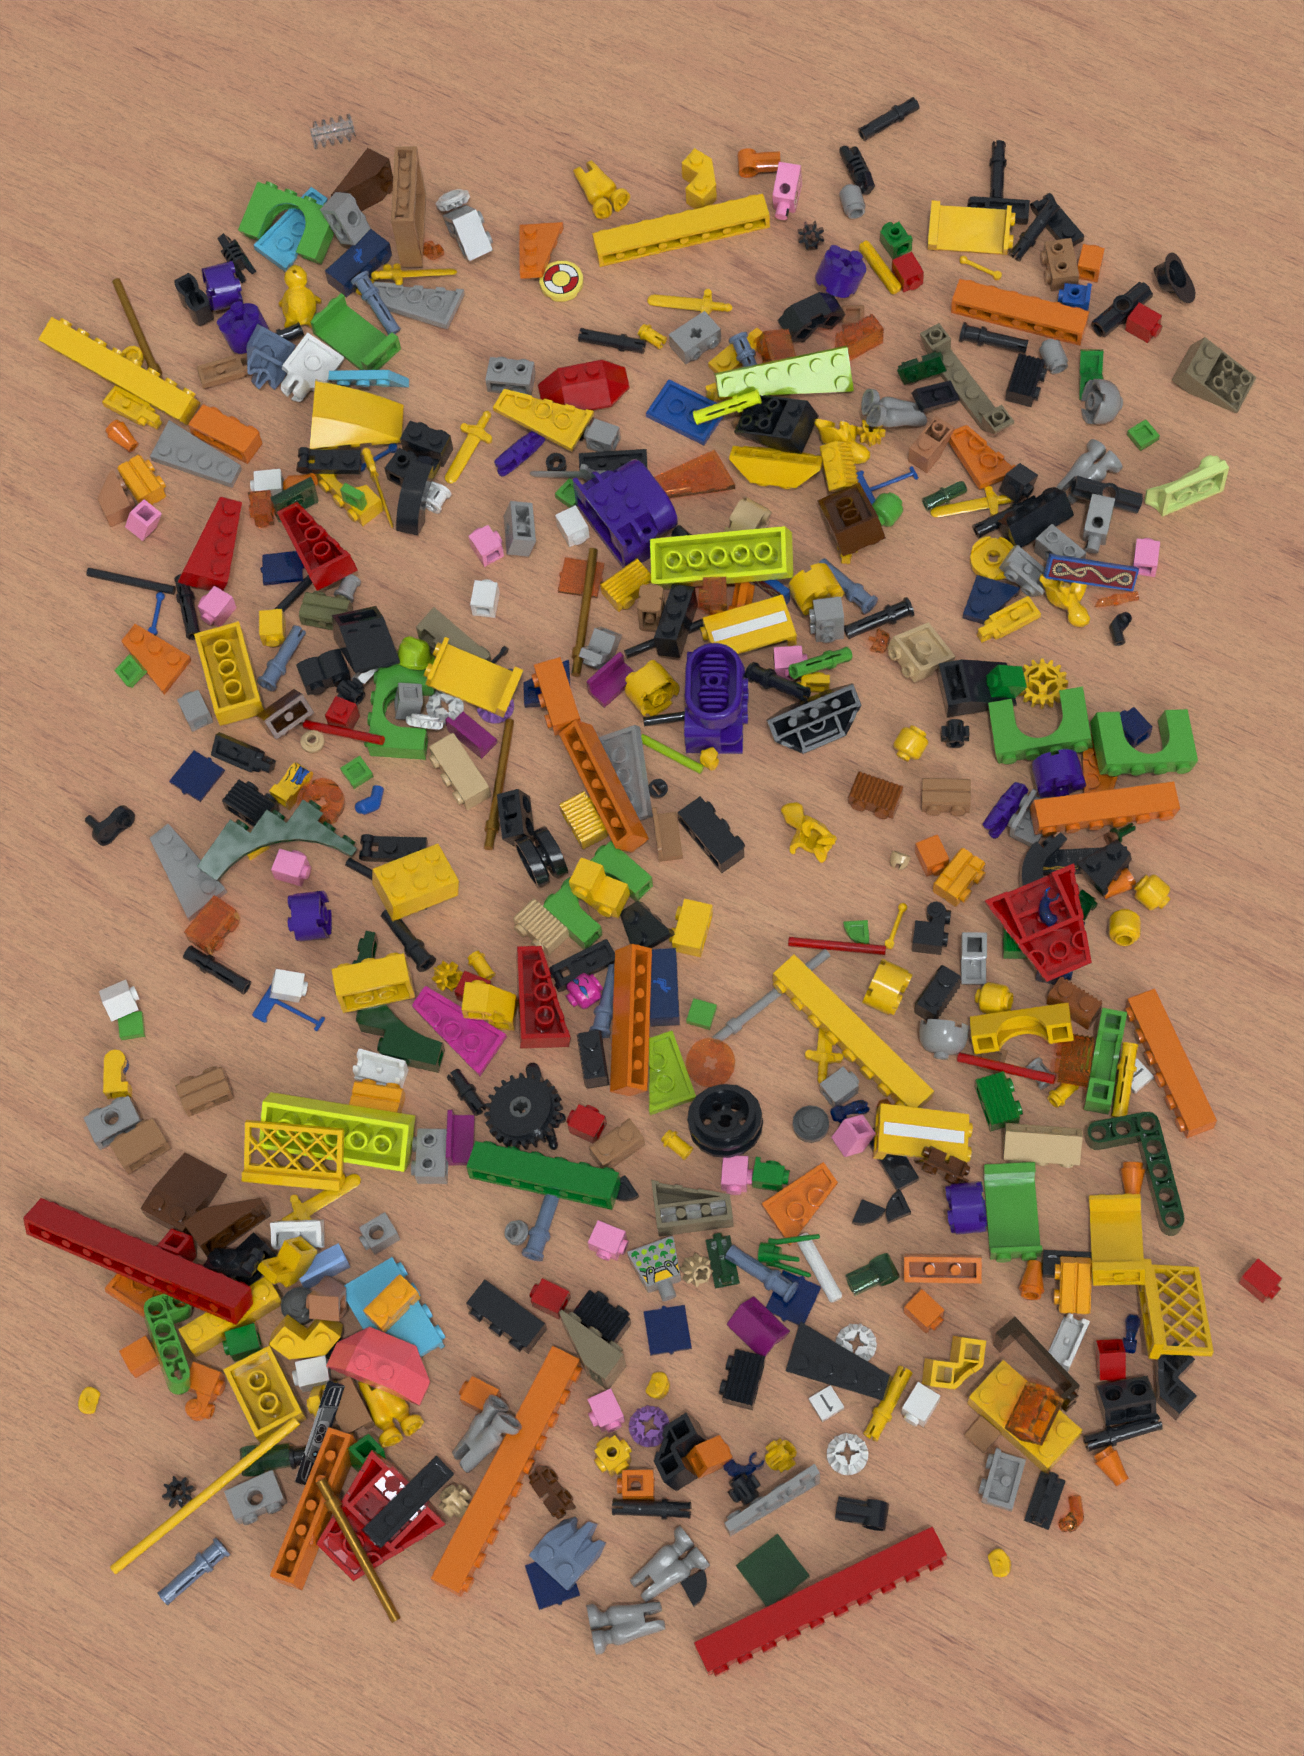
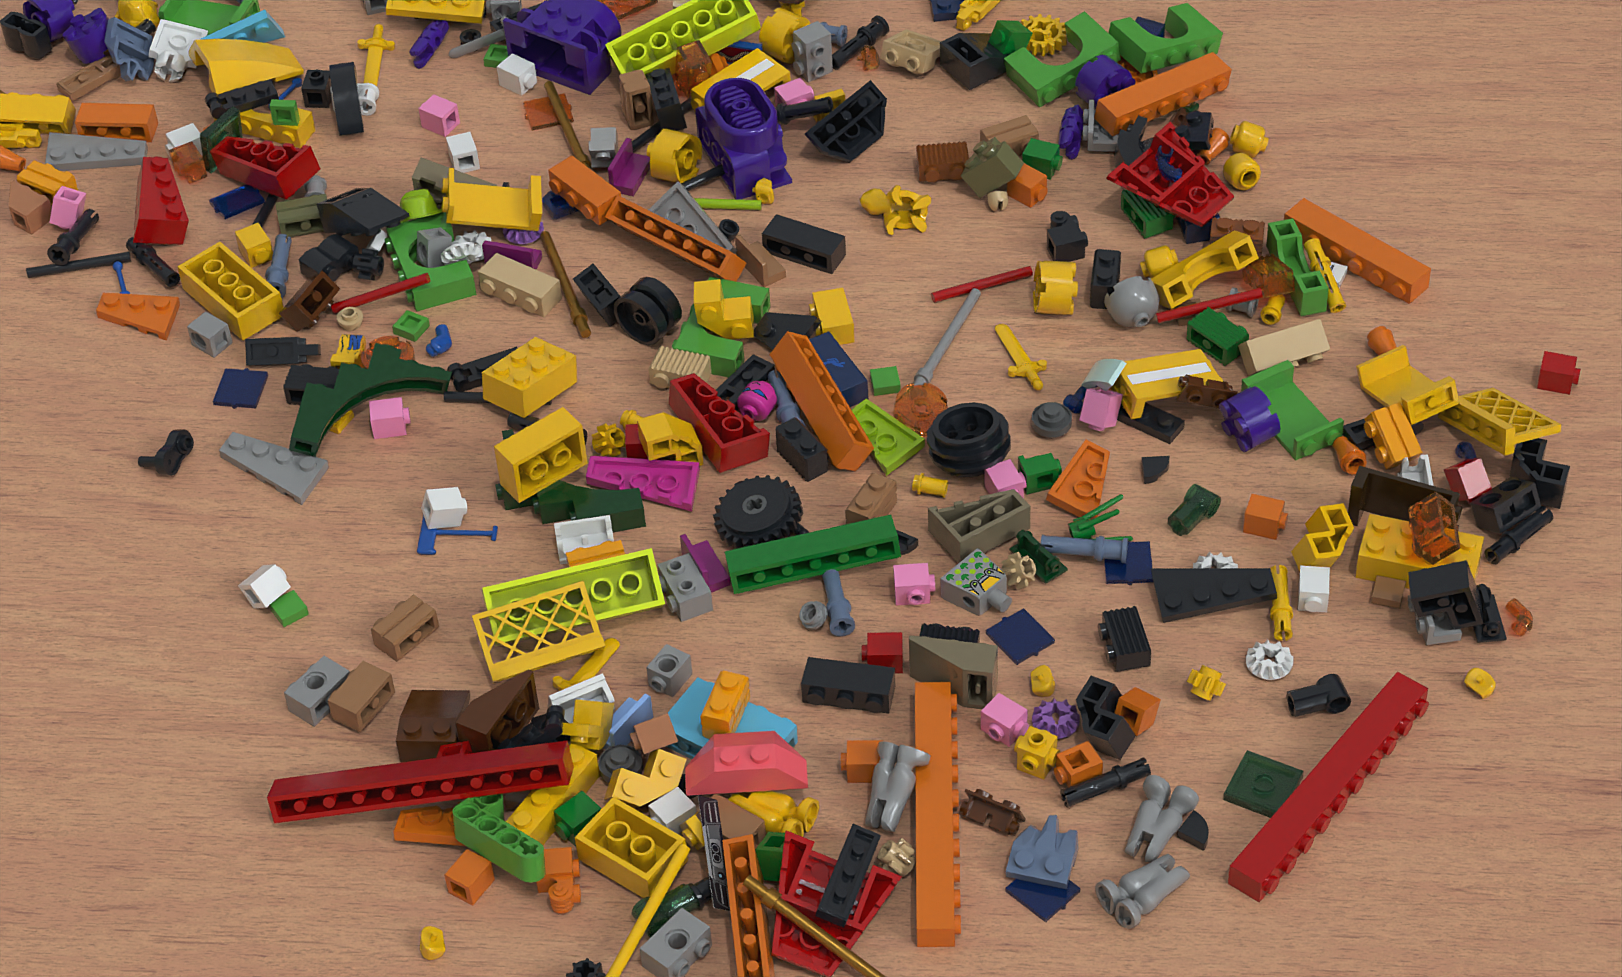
camera: 30 degrees left, 20 degrees down
yellow leg [103,1049,132,1099] -> none
bright green tile [114,654,147,688] -> none
black pin [183,945,252,994] -> none
clear orange brick [184,895,240,955] -> none
bright pink brick [198,586,237,627] -> none
dark purple brick [287,890,332,942] -> none
red brick [325,696,360,729] -> none
yellow sword [362,448,393,528] -> none
black brick [400,421,453,467] -> none
black pin [447,1069,487,1116] -> none
light grey brick [503,501,536,557] -> none
yellow brick [559,791,608,849] -> none
red brick [566,1104,607,1144] -> none
yellow brick [600,558,651,612] -> none
clear blue arm [723,1452,765,1478] -> none
light grey wing [724,1464,820,1537] -> none
magenta panel [727,1296,790,1357] -> none
black gear [727,1472,761,1505] -> none
yellow brick [772,954,934,1108] -> none
bright green pin [788,647,853,679] -> none
white axle [797,1233,842,1303] -> none
white tile [809,1385,844,1422] -> none
light grey brick [820,1066,859,1110] -> none
bright green tile [843,920,869,944] -> none
yellow hinge [885,903,907,950] -> none
black tile [886,1190,911,1224] -> none
yellow head [893,725,928,762] -> none
orange brick [904,1254,982,1284] -> none
light orange brick [933,848,986,907] -> none
black gear [941,719,970,748] -> none
light grey brick [960,932,987,985] -> none
dark green beam [1085,1112,1185,1236] -> none
orange cone [1093,1445,1129,1486] -> none
none -> black pin [47,209,99,265]
none -> olive brick [961,137,1024,198]
none -> green brick [1022,138,1063,180]
none -> light aqua slope [1081,359,1127,391]
none -> black brick [1408,560,1484,630]

